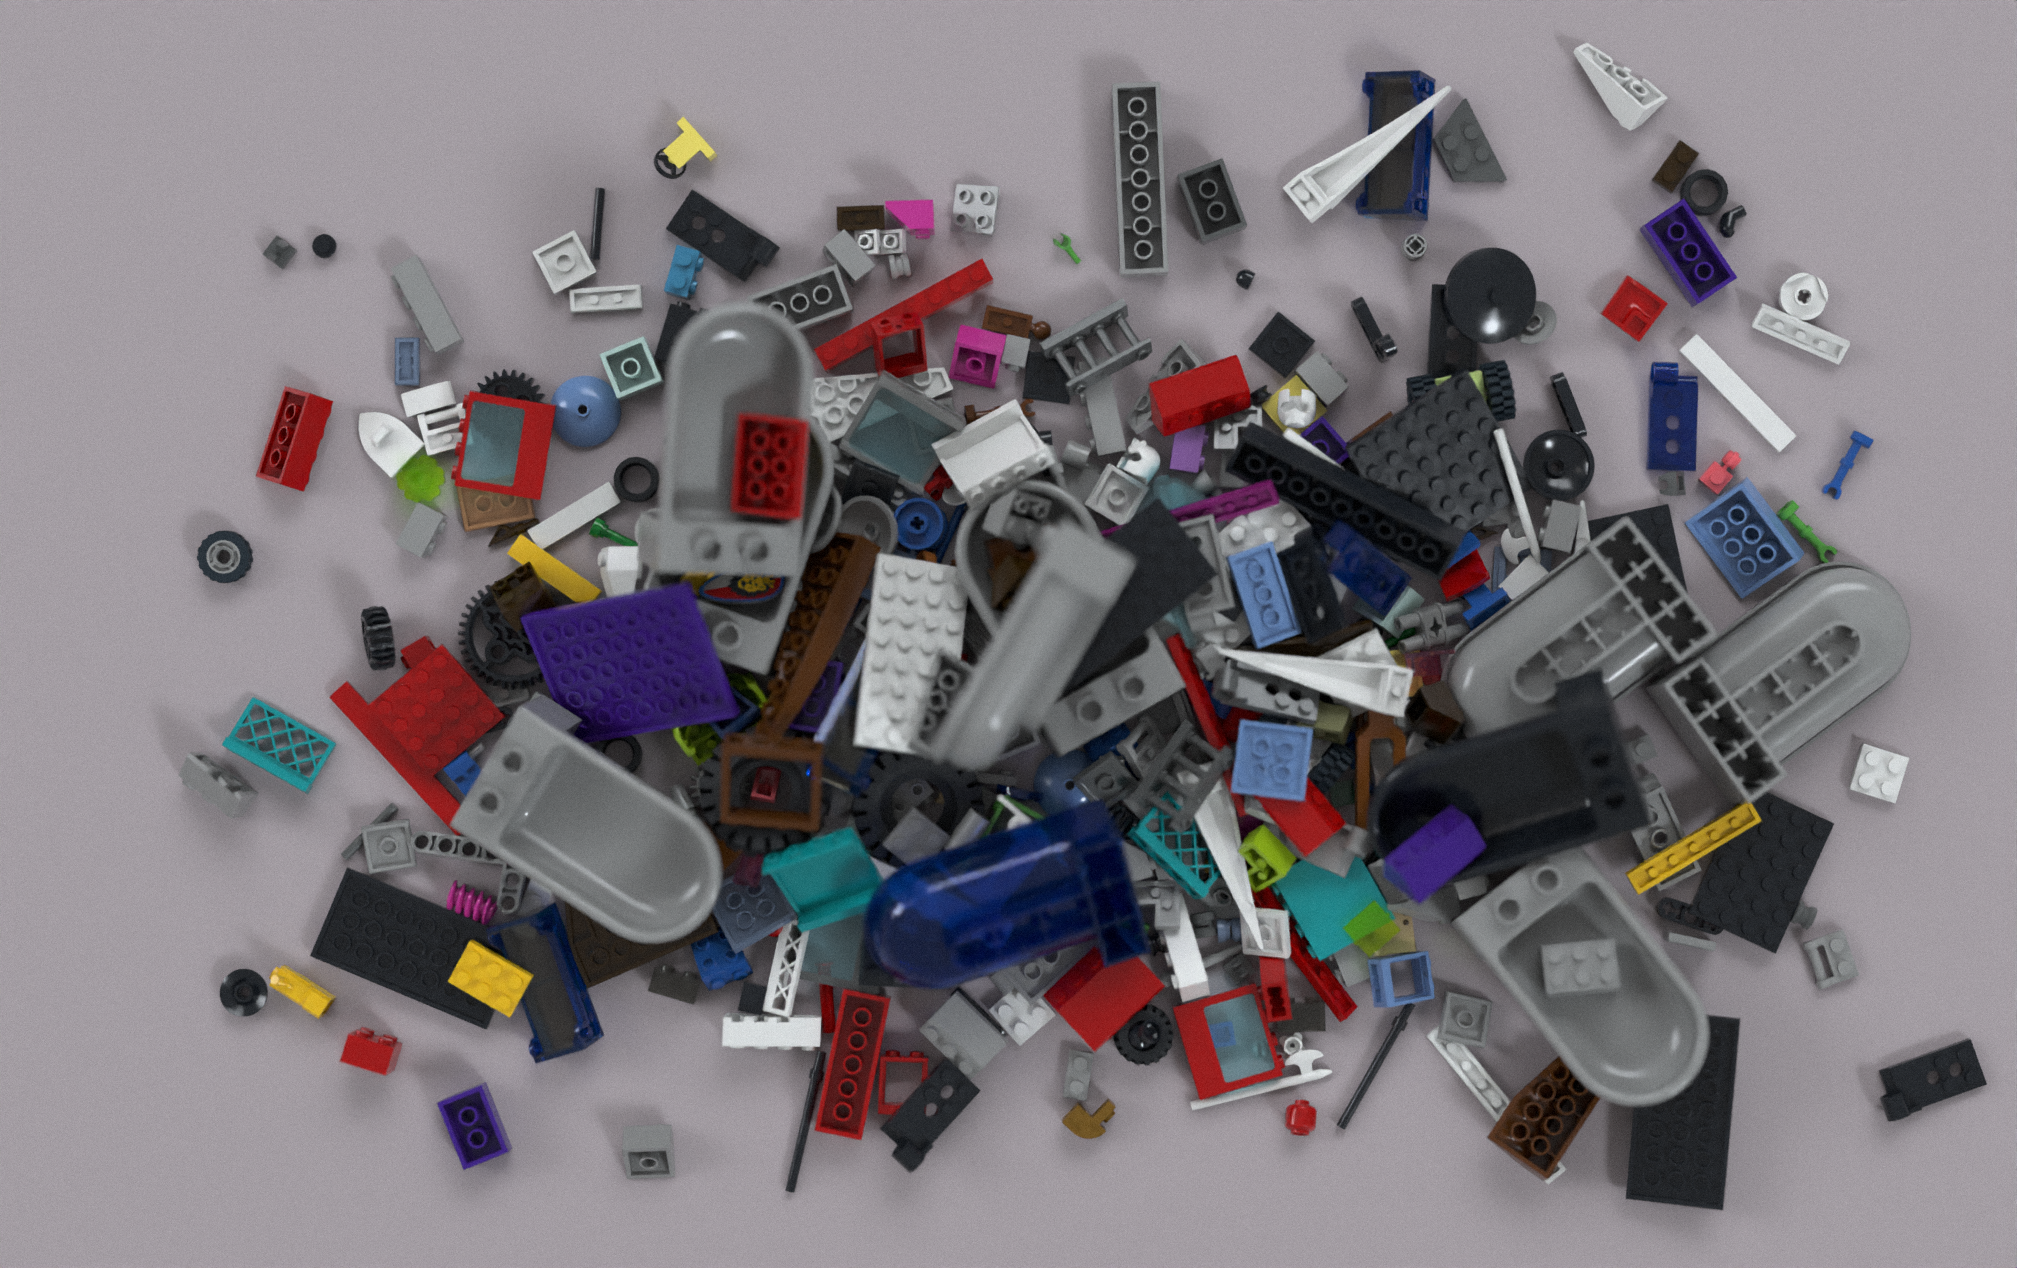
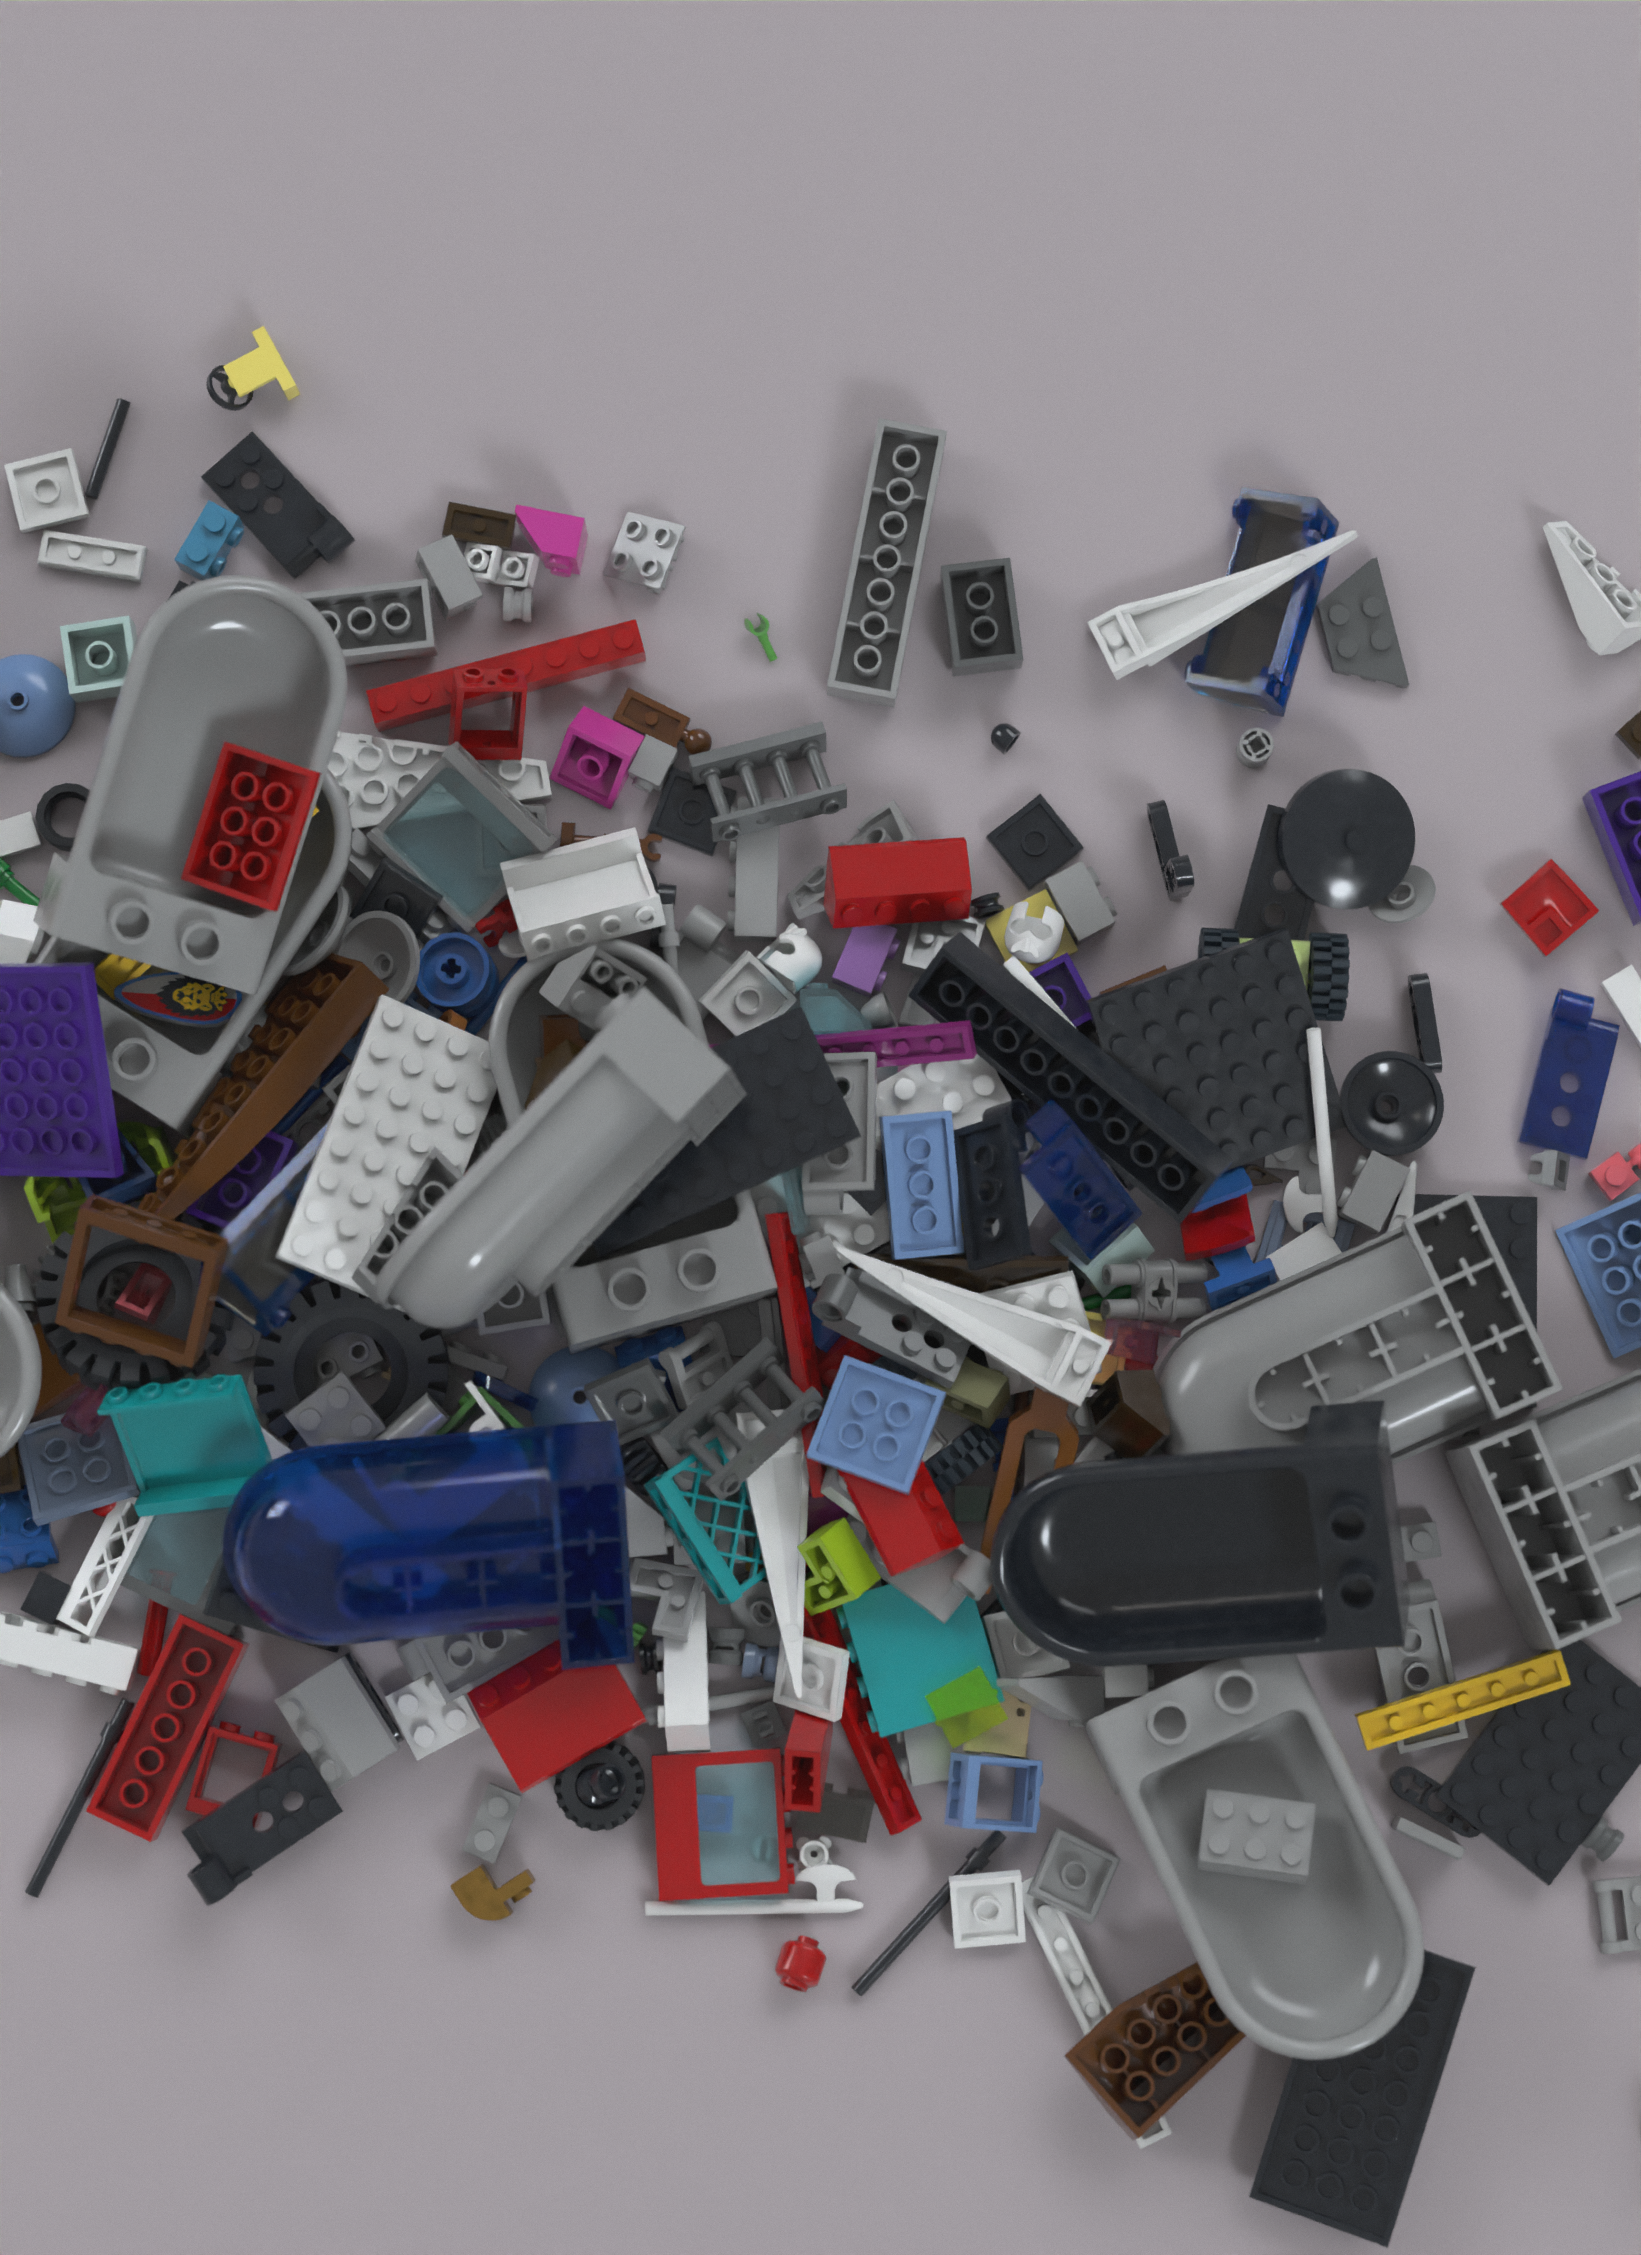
camera: 15 degrees right, 5 degrees down
dark purple slope [1383,804,1486,905] -> none
none -> white plate [948,1870,1026,1949]

